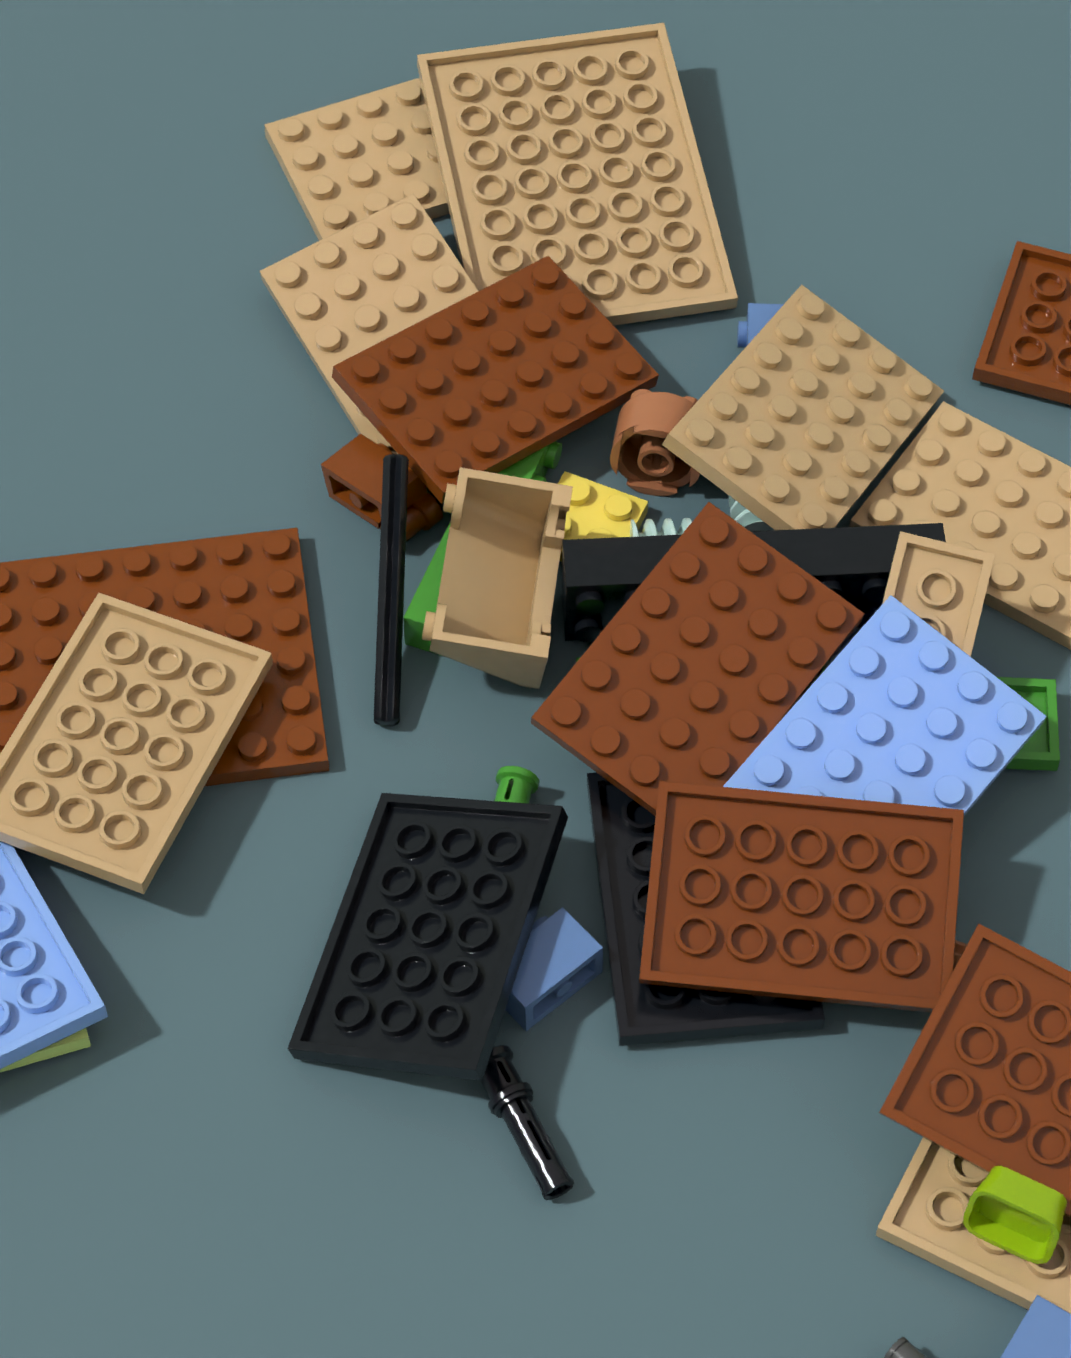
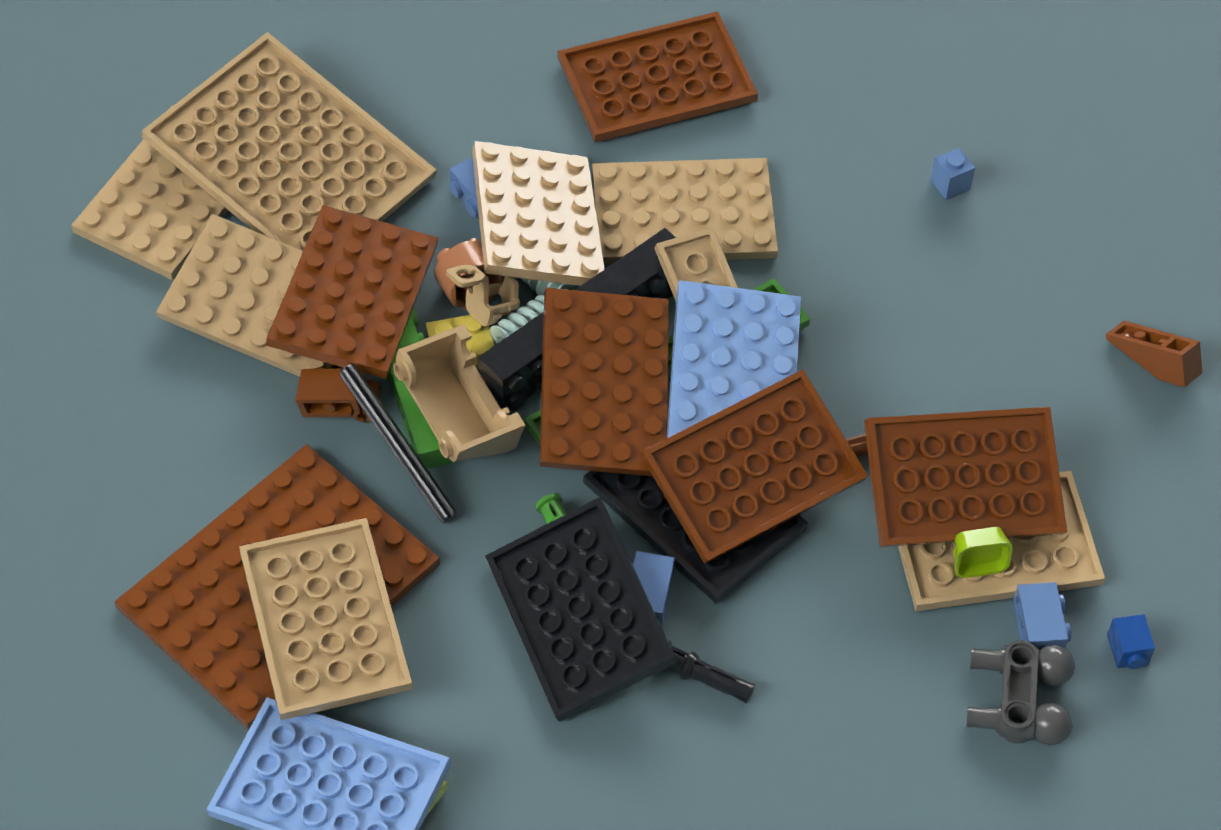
camera: 40 degrees left, 0 degrees up
none -> tan piece [446,265,520,326]

